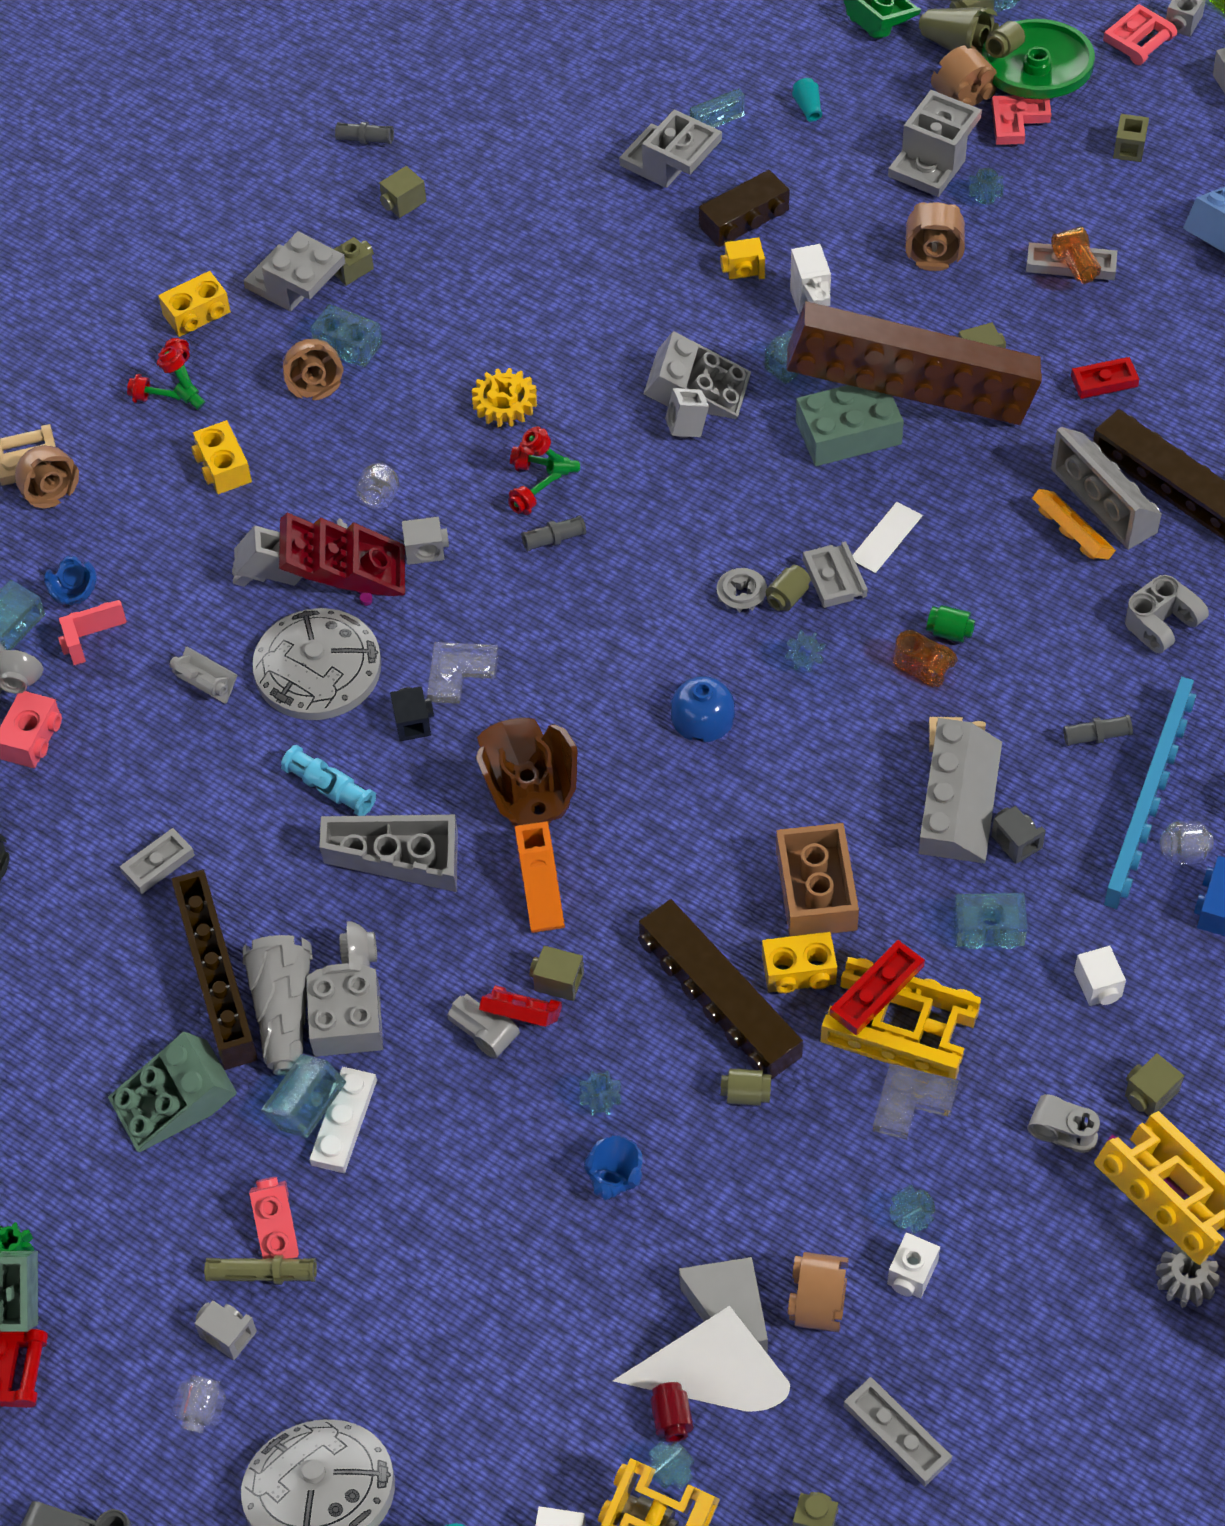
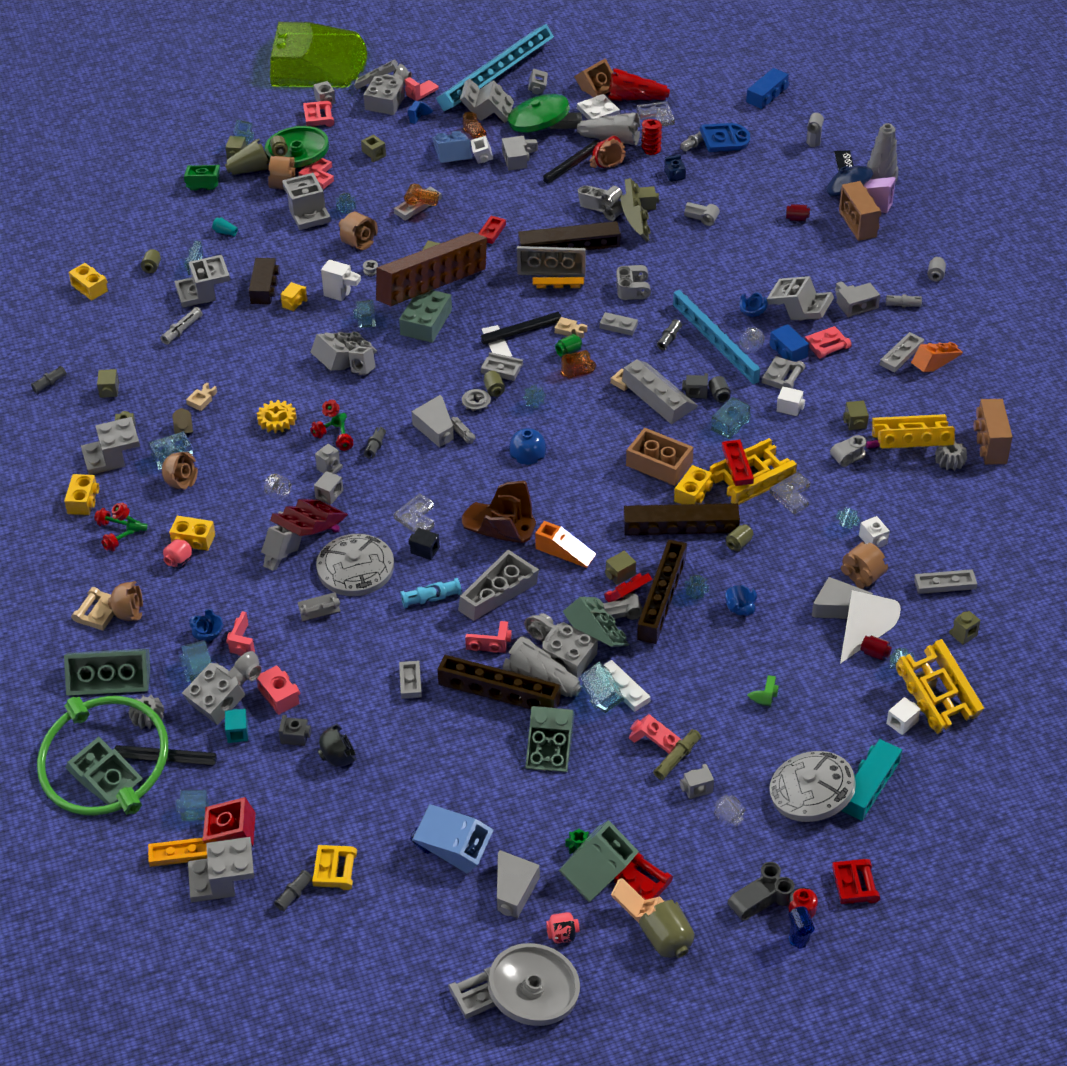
camera: 55 degrees left, 10 degrees down
none -> yellow brick [68,263,108,301]
none -> olive brick [141,249,161,273]
none -> light grey pin [160,307,203,345]
none -> coral head [163,539,192,568]
none -> dark tan plate [172,408,193,435]
none -> tan plate [186,383,217,411]
none -> light grey brick [315,444,343,474]
none -> light grey bush [363,260,378,276]
none -> light grey slope [411,395,454,448]
none -> light grey axle [451,417,476,444]
none -> coral bracket [465,621,512,653]
none -> black axle [480,312,561,345]
none -> tan plate [555,317,587,338]
none -> sand green slope [562,597,629,647]
none -> light grey plate [599,312,638,336]
none -> dark brown brick [637,539,687,644]
none -> dark grey brick [708,376,731,403]
none -> bright green plate [747,675,779,707]
none -> light grey plate [762,356,805,389]

